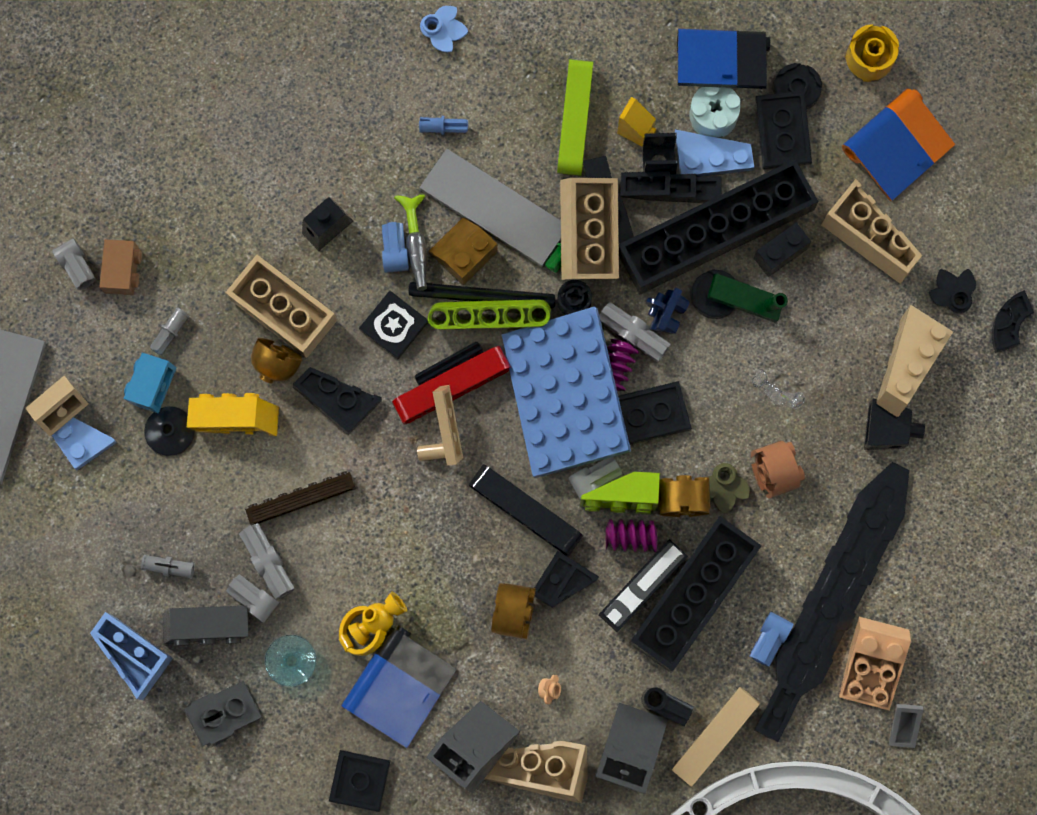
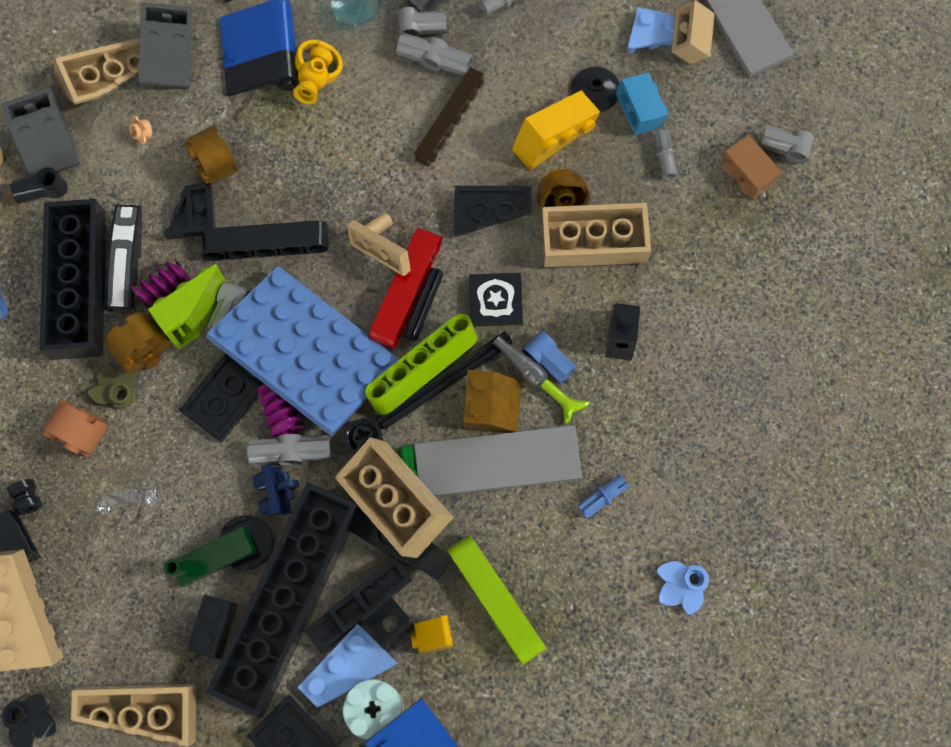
camera: 140 degrees right, 5 degrees down
none -> black wheel [7,479,43,515]

